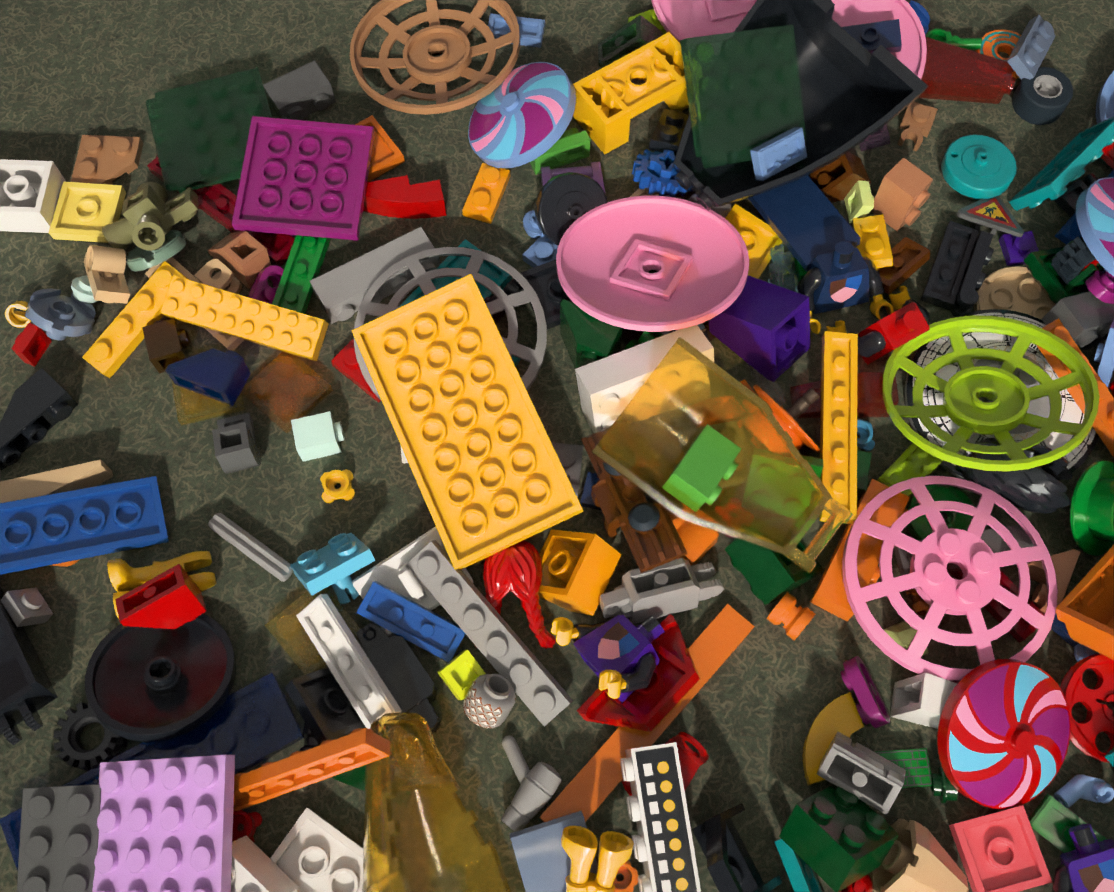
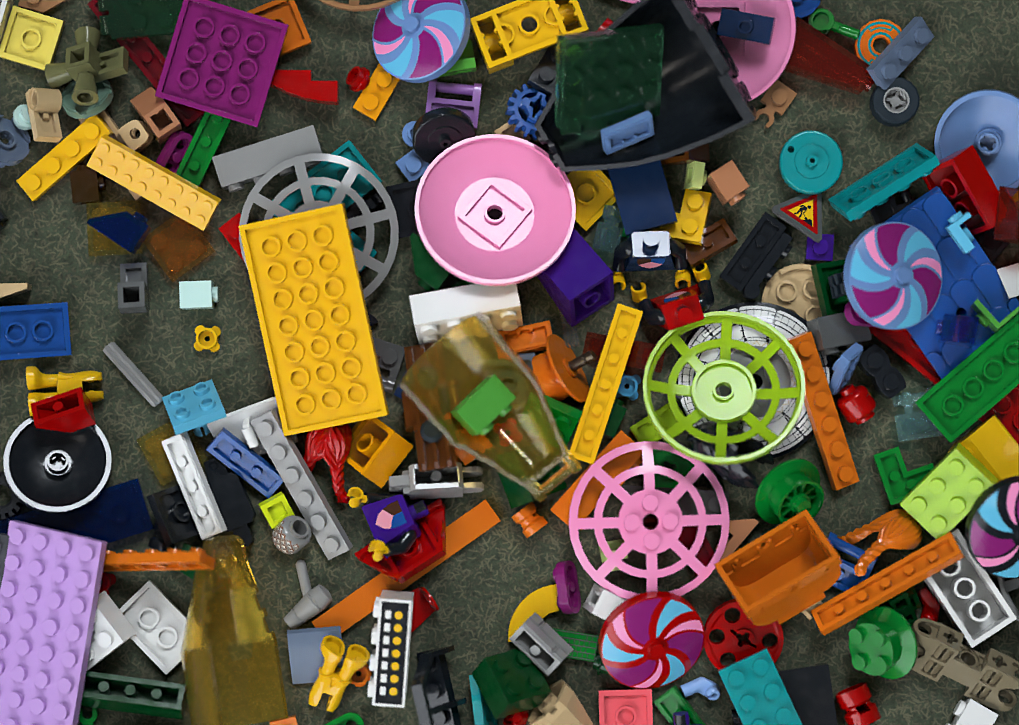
camera: 10 degrees right, 20 degrees up
none -> red plate [346,66,370,92]

